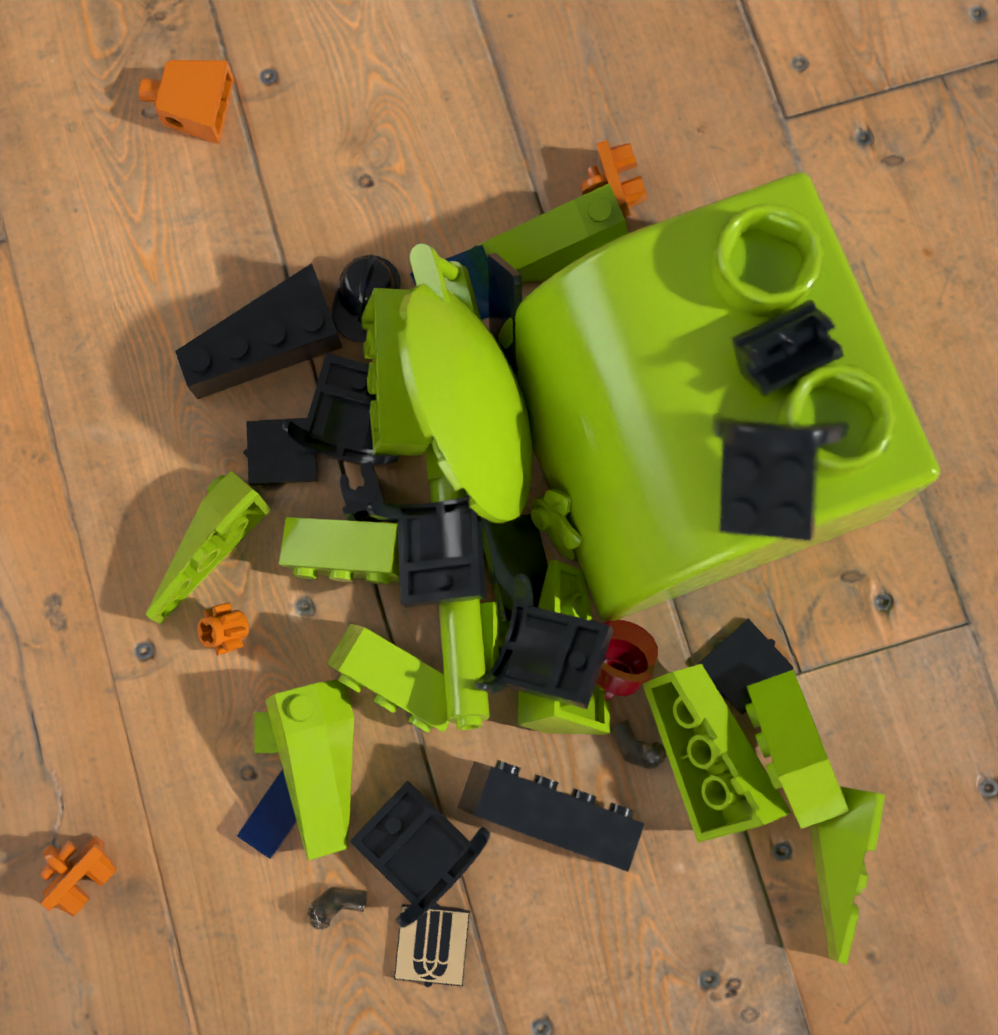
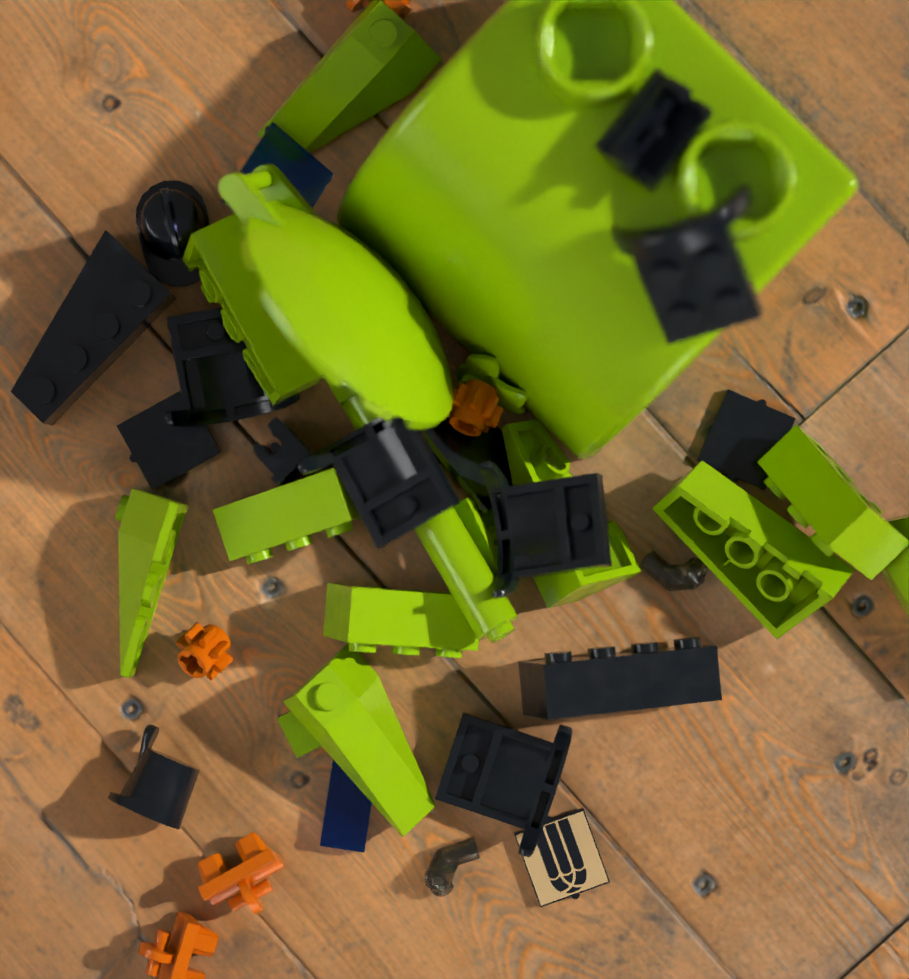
camera: 30 degrees left, 10 degrees up
black piece [488,253,522,375] -> none
dark red piece [596,620,658,701] -> none
none -> black hat [108,724,200,829]
none -> orange hips [198,832,285,915]
none -> orange gear [449,379,504,436]

